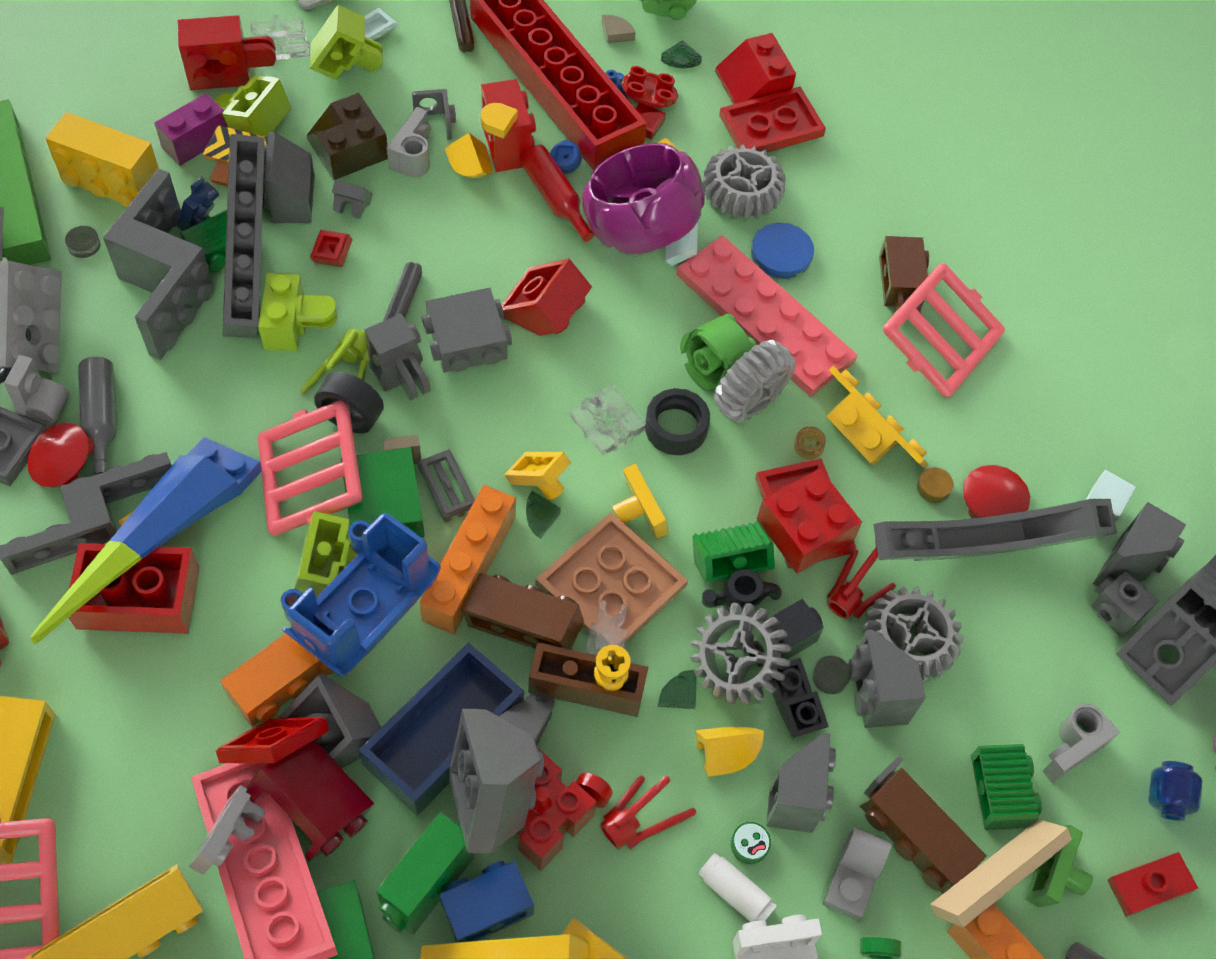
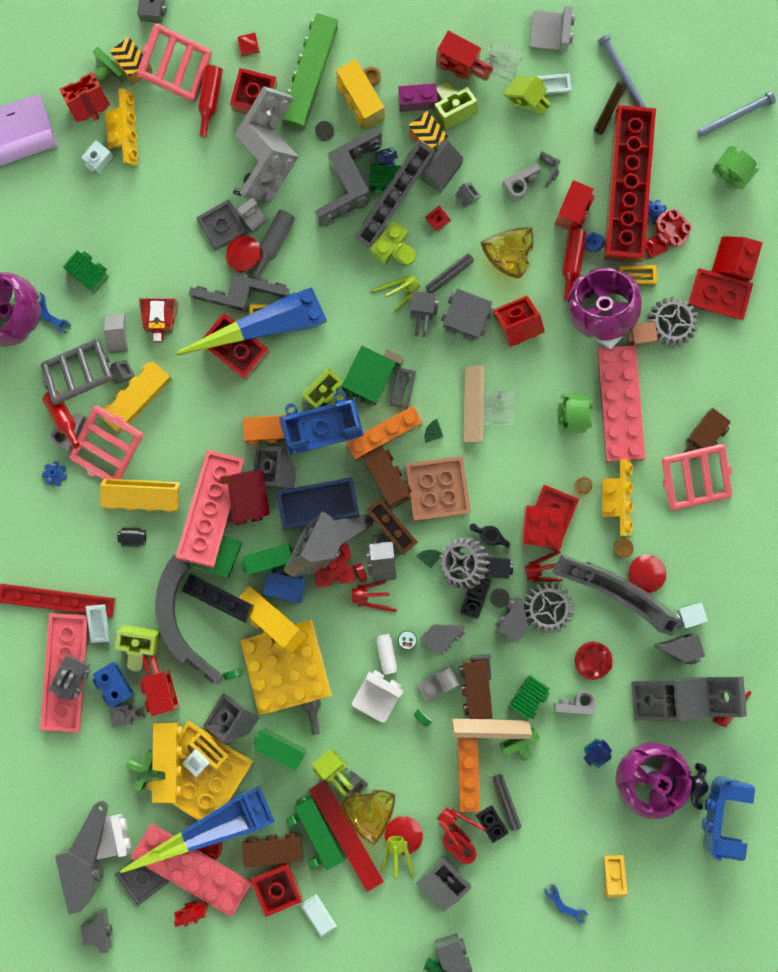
camera: 45 degrees right, 25 degrees up
light grey plate [189,785,265,875] -> none
red tile [216,717,329,764] -> none
coral bar [257,400,362,536] -> none
dark brown slope [306,92,388,181] -> none
black tyre [314,372,384,434] -> none
yellow brick [445,133,492,178] -> none
yellow tile [481,103,518,139] -> none
yellow tile [504,452,571,500] -> none
clear plate [585,601,628,657] -> none
yellow bush [594,645,631,691] -> none
dark tan tile [601,15,636,43] -> none
yellow tile [612,464,669,539] -> none
black tyre [645,388,710,455] -> none
clear green tile [661,40,702,69] -> none
green brick [692,521,775,583] -> none
yellow brick [695,726,764,777] -> none
light grey gear [714,340,796,423] -> none
blue tile [751,223,814,279] -> none
dark grey brick [1091,571,1159,636] -> none
red plate [1107,852,1199,917] -> none
none -> dark grey brick [366,534,397,582]
none -> tan tile [464,365,485,443]
none -> clear yellow brick [480,227,533,279]
none -> red dish [574,641,613,680]
none -> nougat brick [627,321,658,346]

